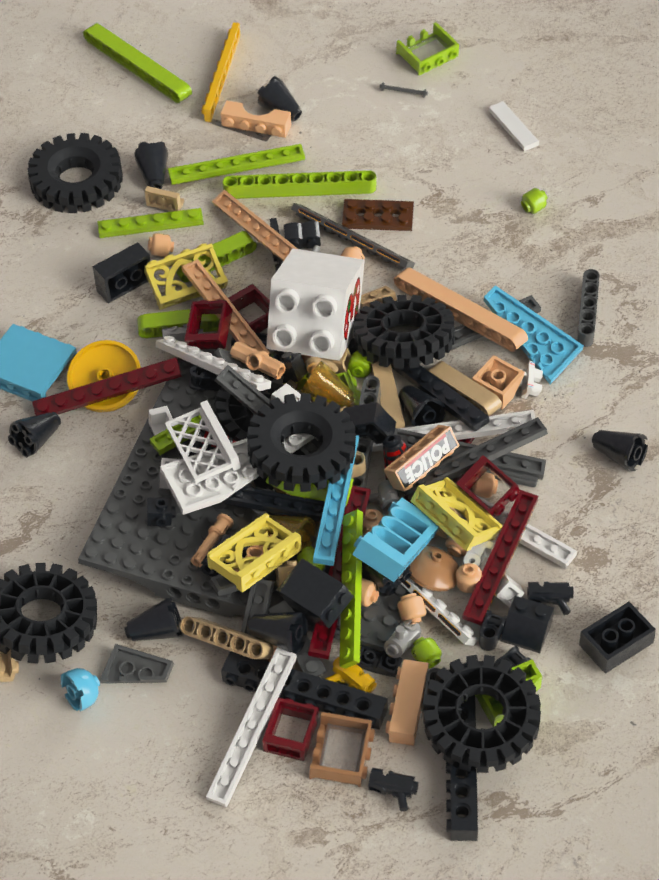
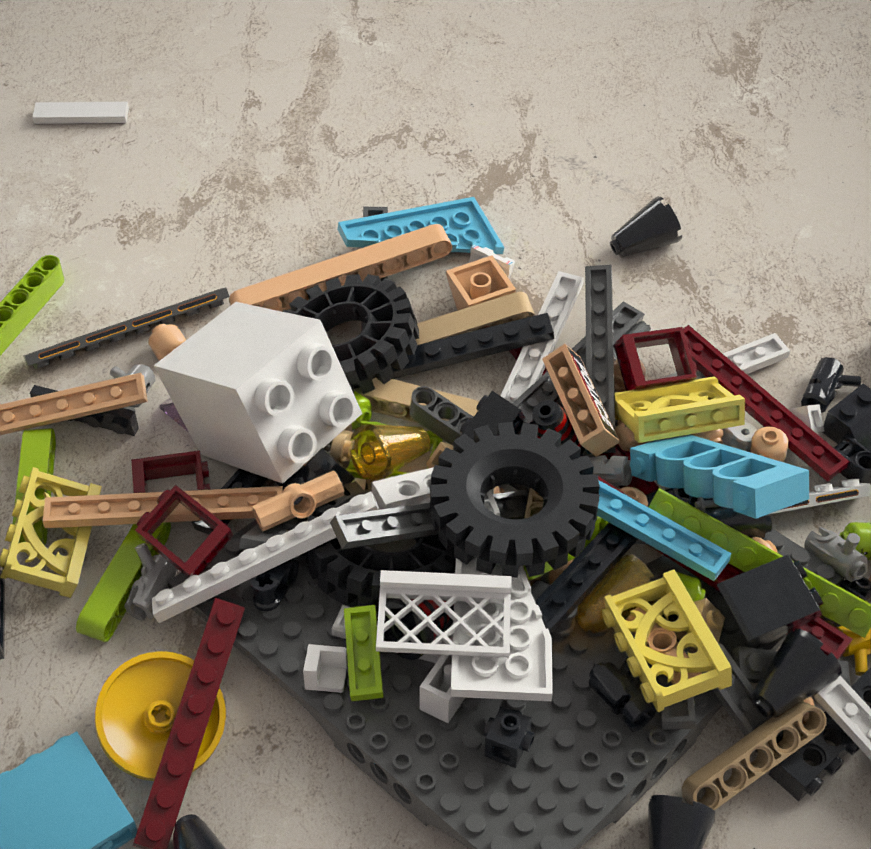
camera: 65 degrees left, 0 degrees up
light nougat pin [190,513,234,568] -> none
black brick [284,221,321,249] -> none
reddish brown plate [342,199,414,231] -> none
light nougat head [397,593,427,625] -> none
black cone [398,385,446,427] -> none
lime head [521,188,548,214] -> none
dark grey beam [577,269,600,347] -> none

